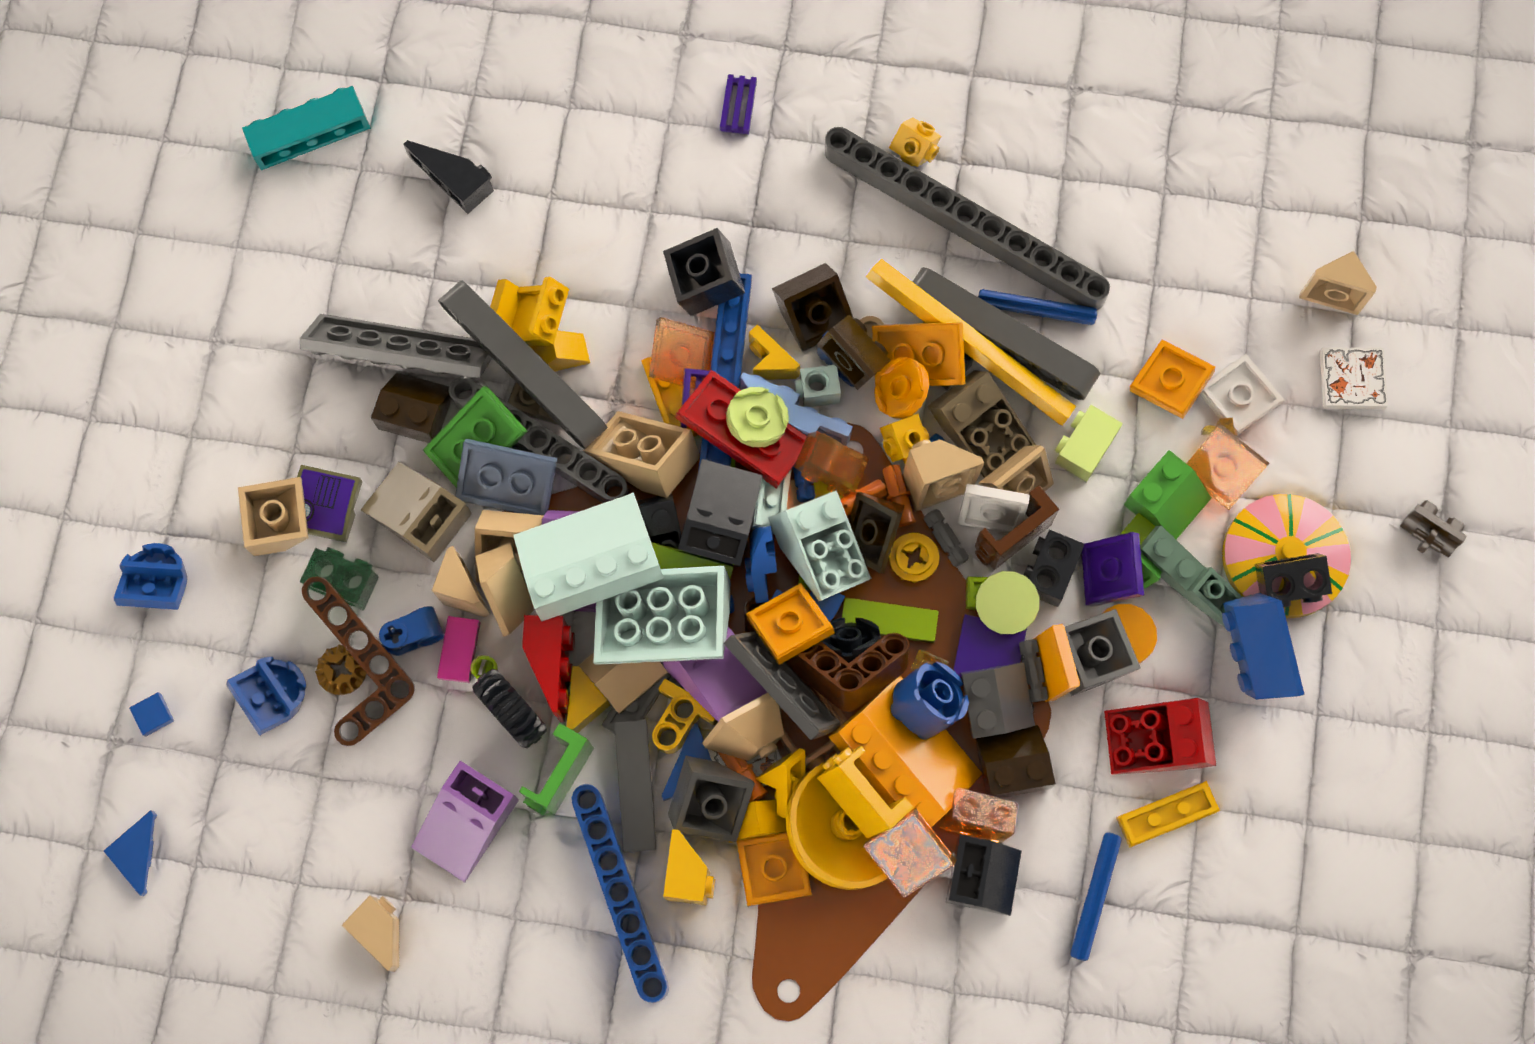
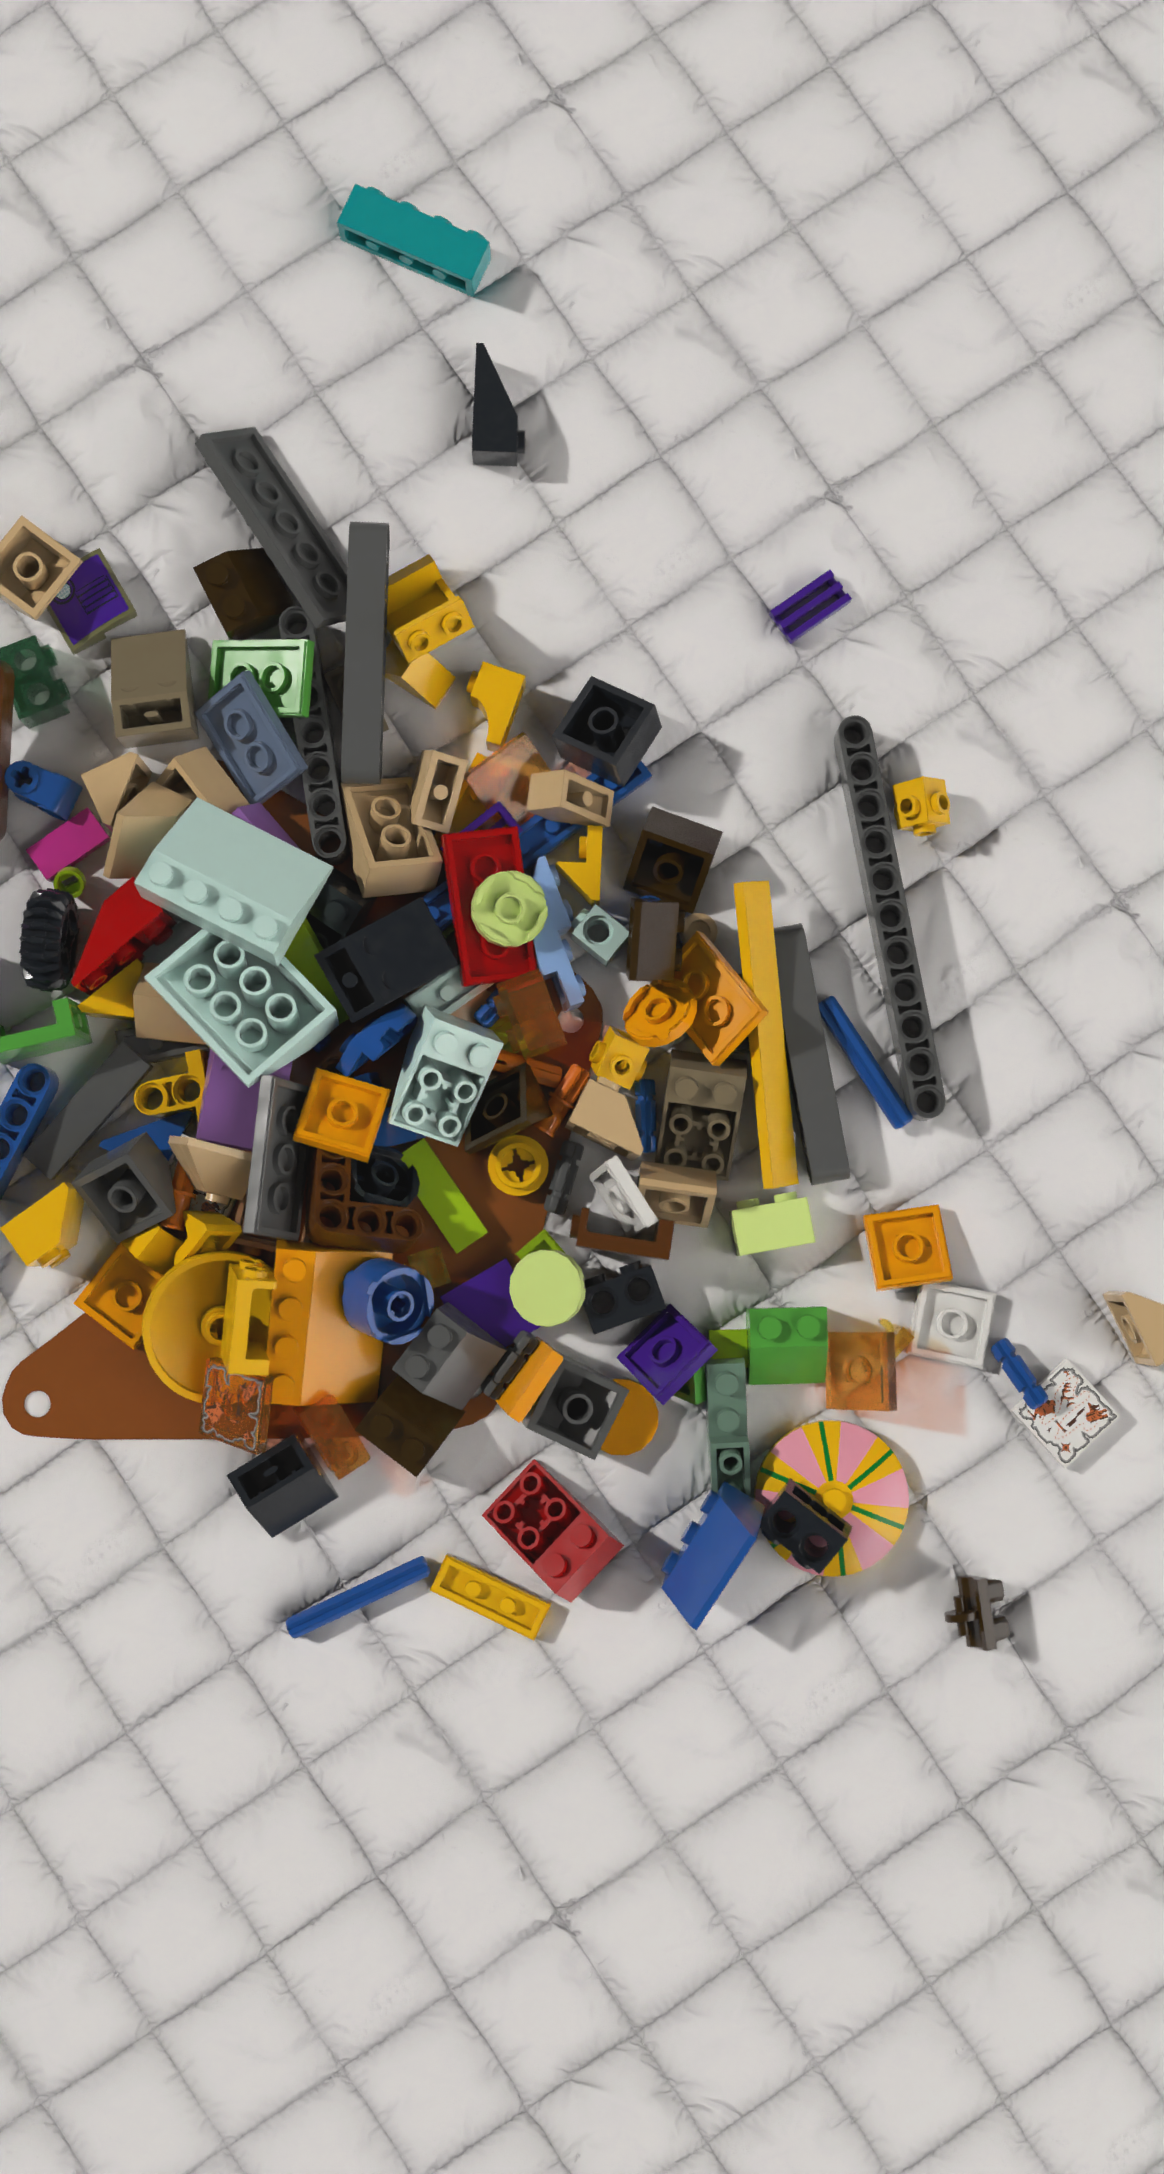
camera: 40 degrees right, 10 degrees up
none -> tan slope [411,750,468,834]
none -> yellow arch [466,661,526,754]
none -> tan slope [526,769,614,828]
none -> blue axle [991,1338,1048,1410]

